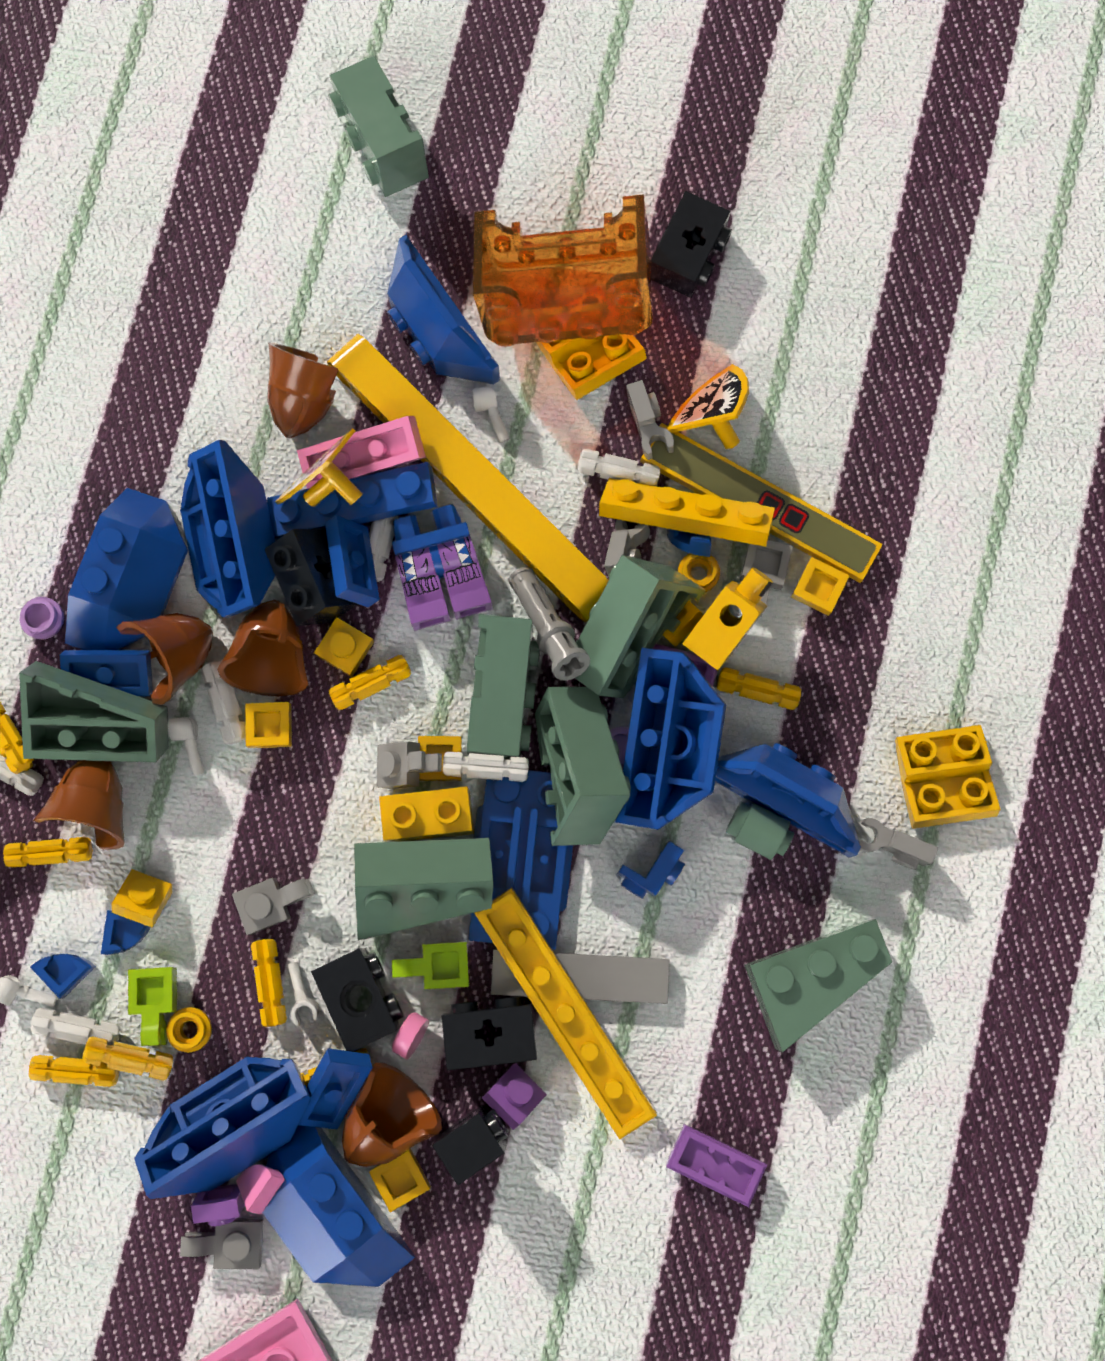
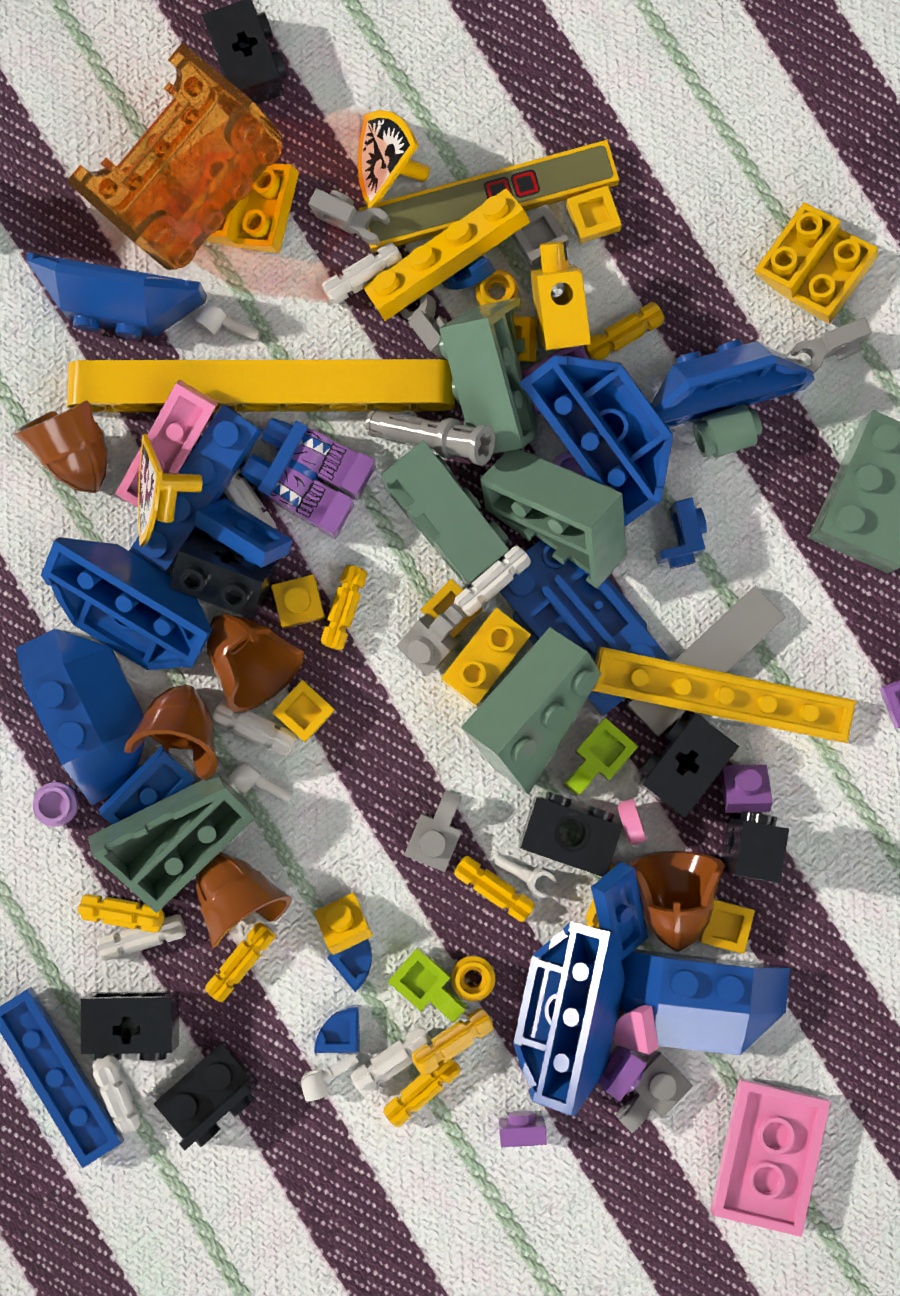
camera: 45 degrees left, 5 degrees up
none -> medium lavender plate [499,1110,547,1148]

